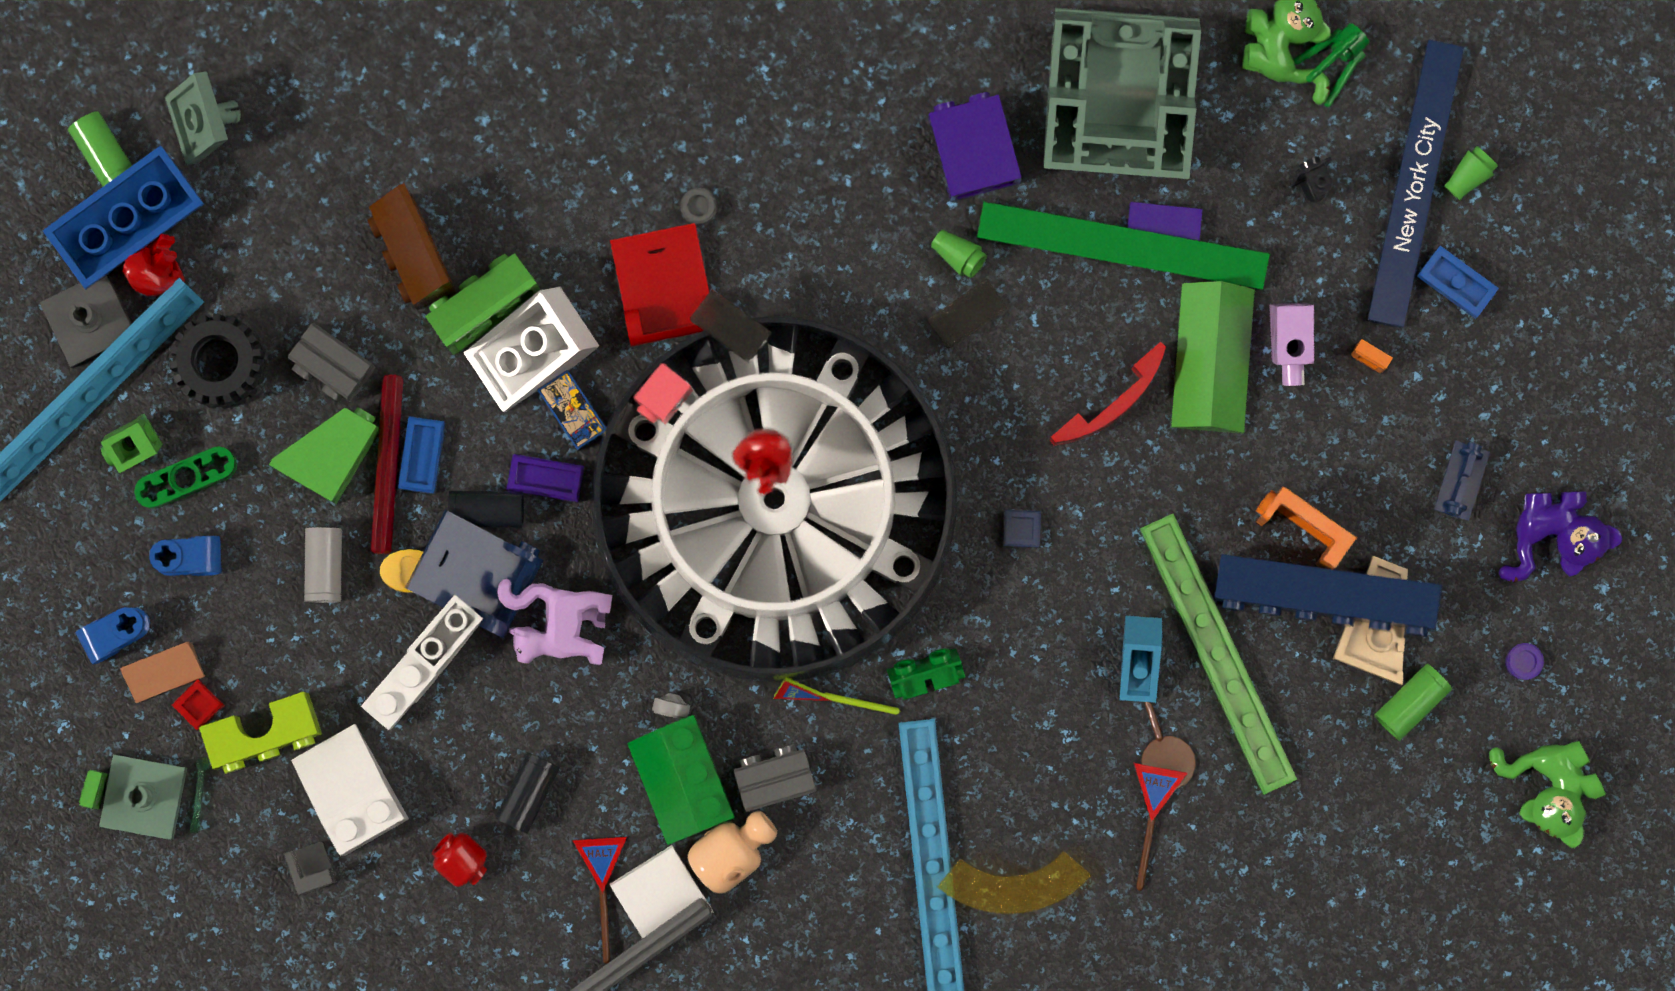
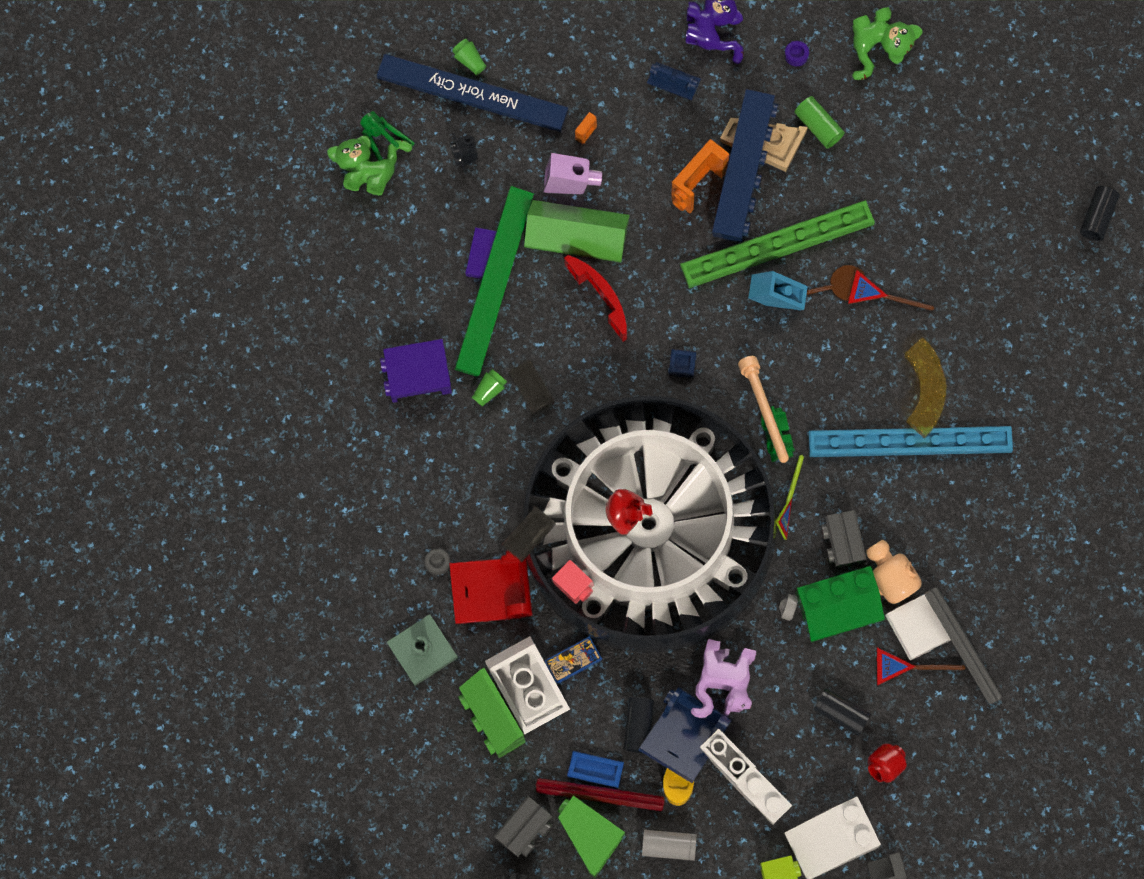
camera: 85 degrees left, 10 degrees down
reddish brown slope [367,183,457,310] -> none
dark purple tile [506,454,585,503] -> none
sand green slope [1044,8,1201,179] -> none
blue plate [1417,246,1499,319] -> none
none -> sand green tile [387,614,458,686]
none -> light nougat piece [738,356,789,463]

